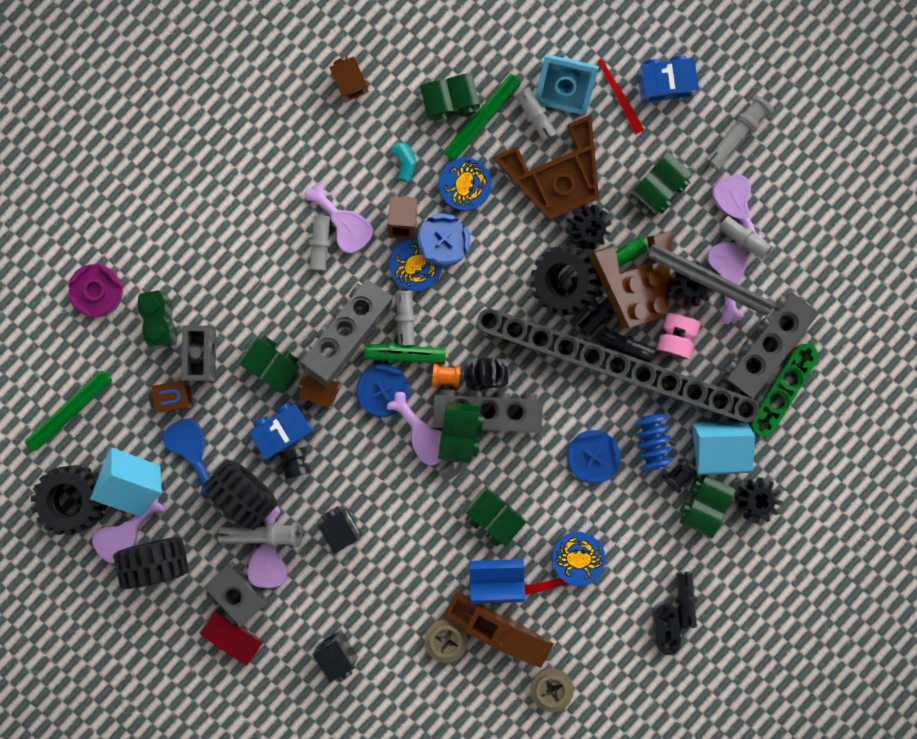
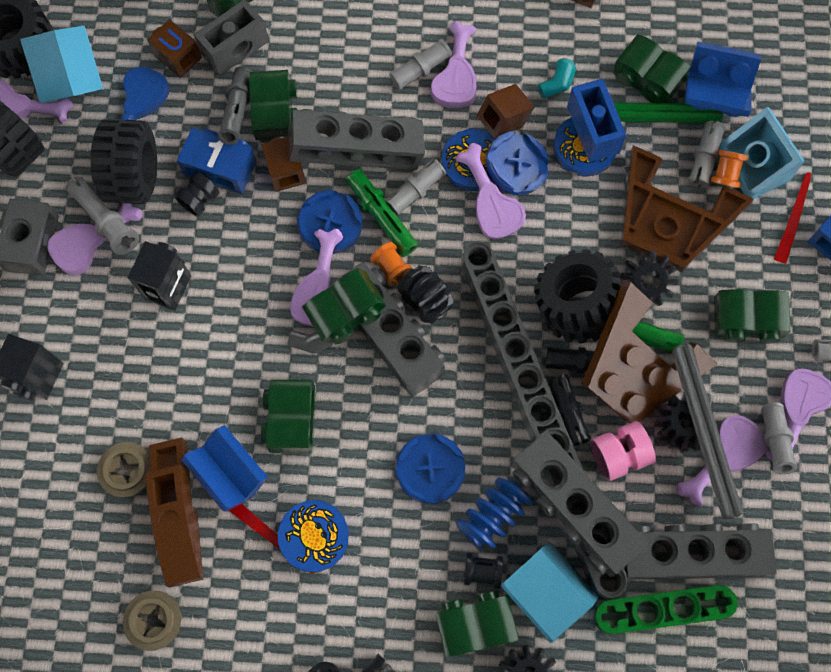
camera: 55 degrees right, 15 degrees down
none -> dark grey pin [218,66,252,145]
none -> lavender piece [456,143,526,240]
none -> dark grey brick [511,431,649,577]
none -> blue brick [567,78,626,162]
none -> blue bracket [684,41,761,117]
none -> orange bush [710,149,749,188]

